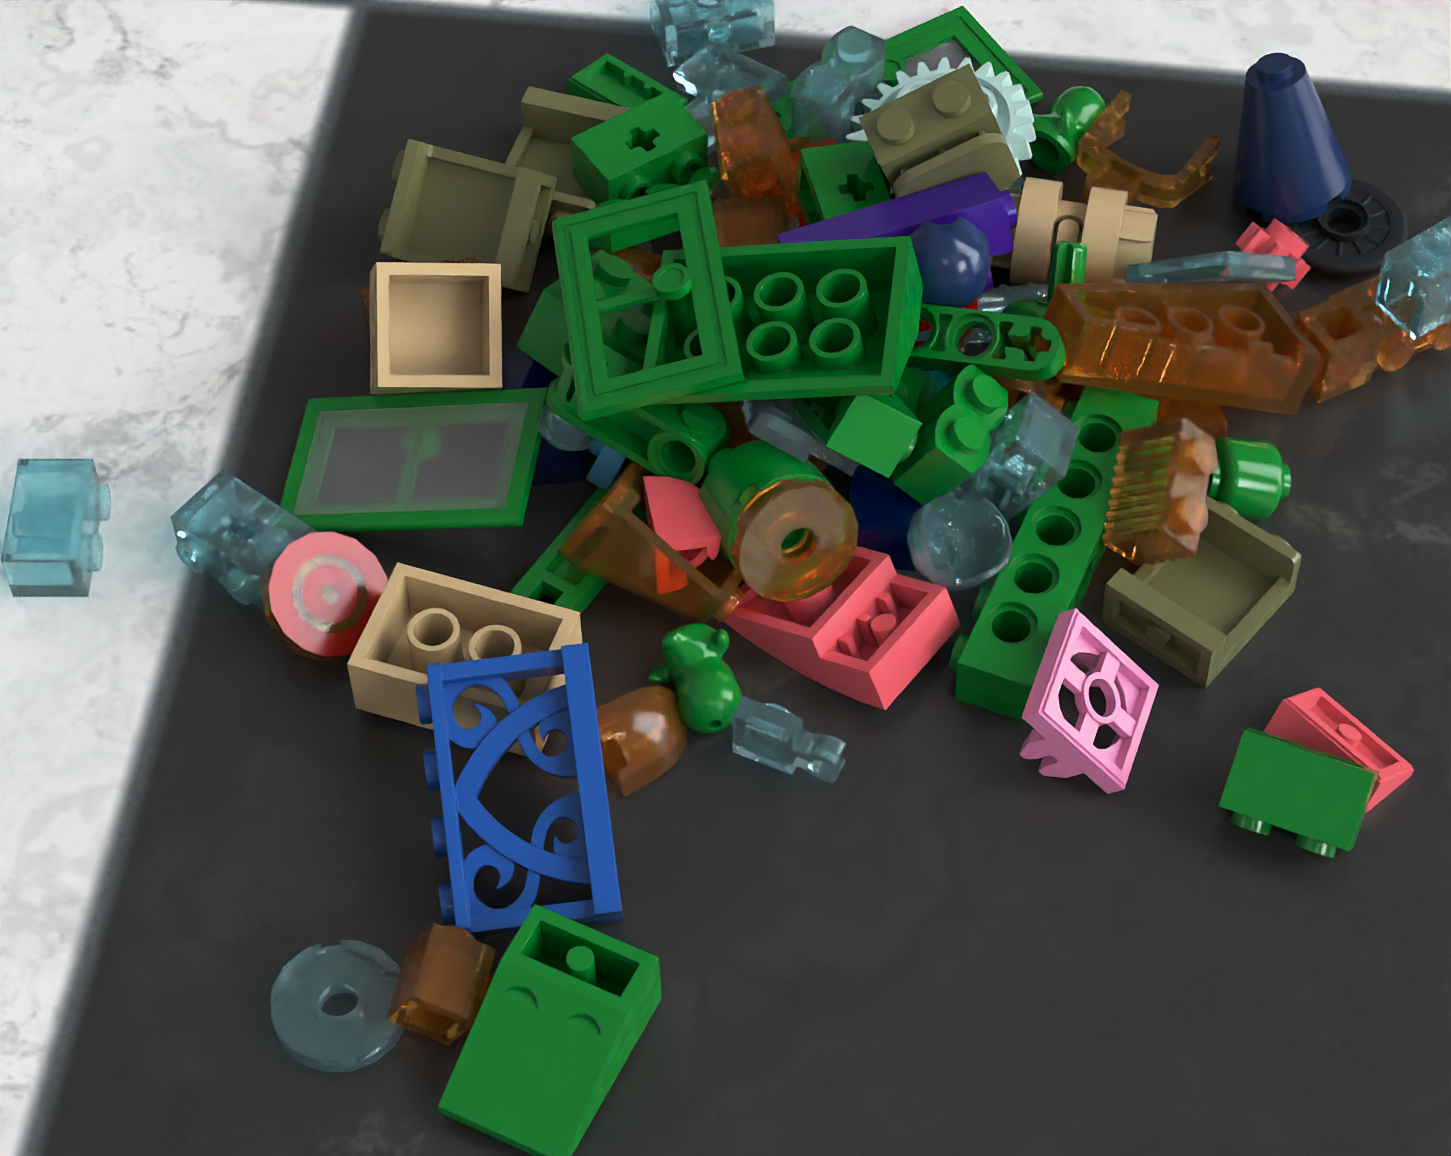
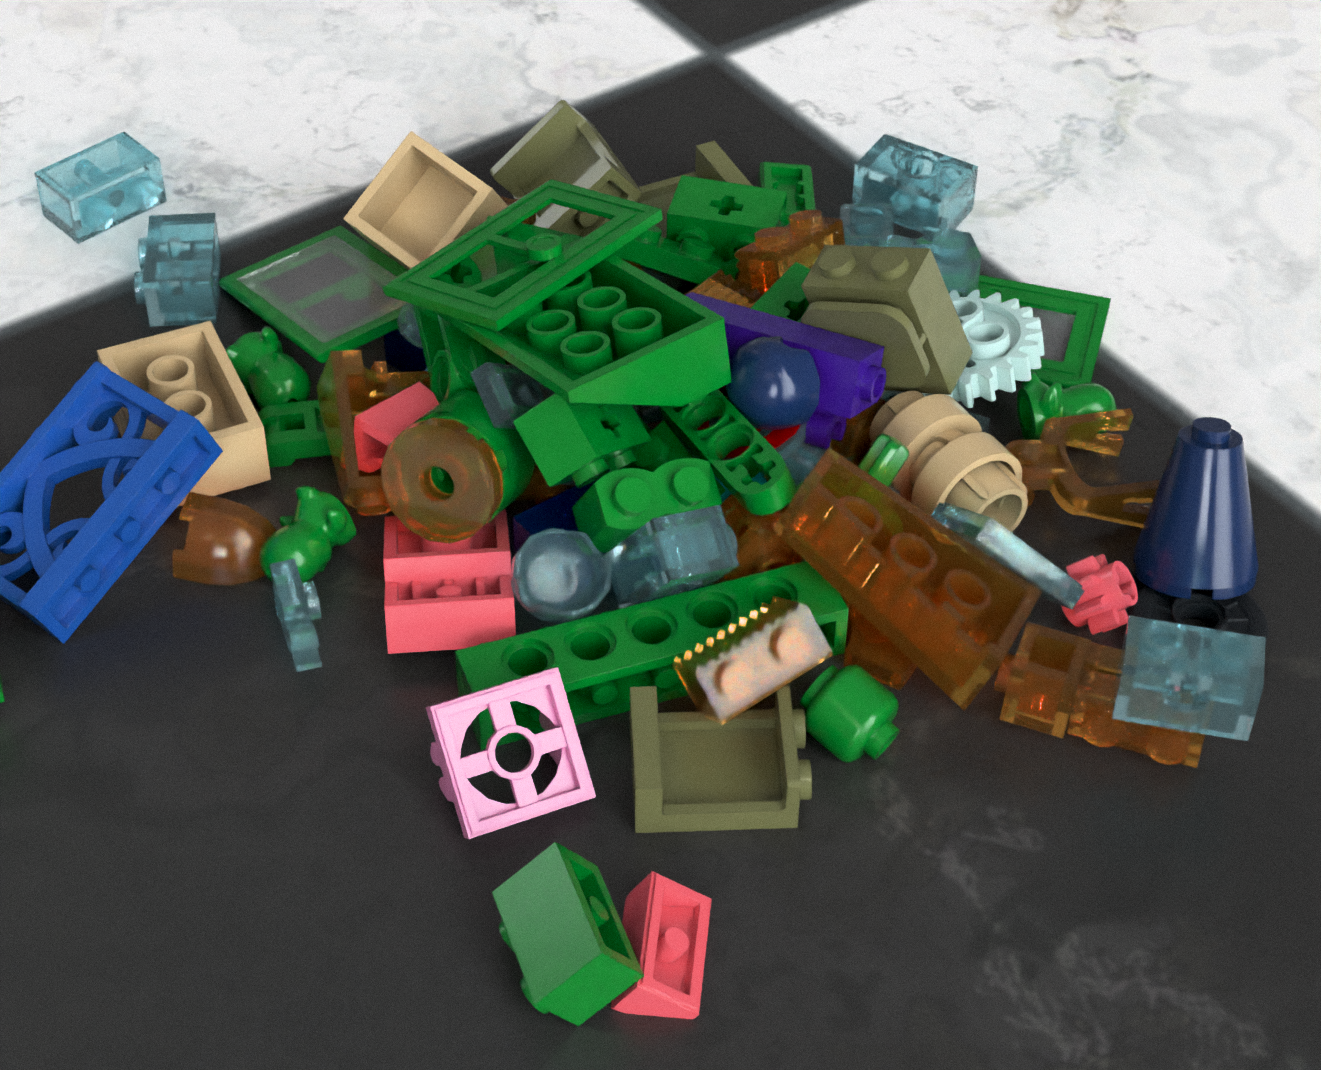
camera: 45 degrees right, 10 degrees down
tile [261,531,388,661] -> none
none -> green animal [225,327,311,409]

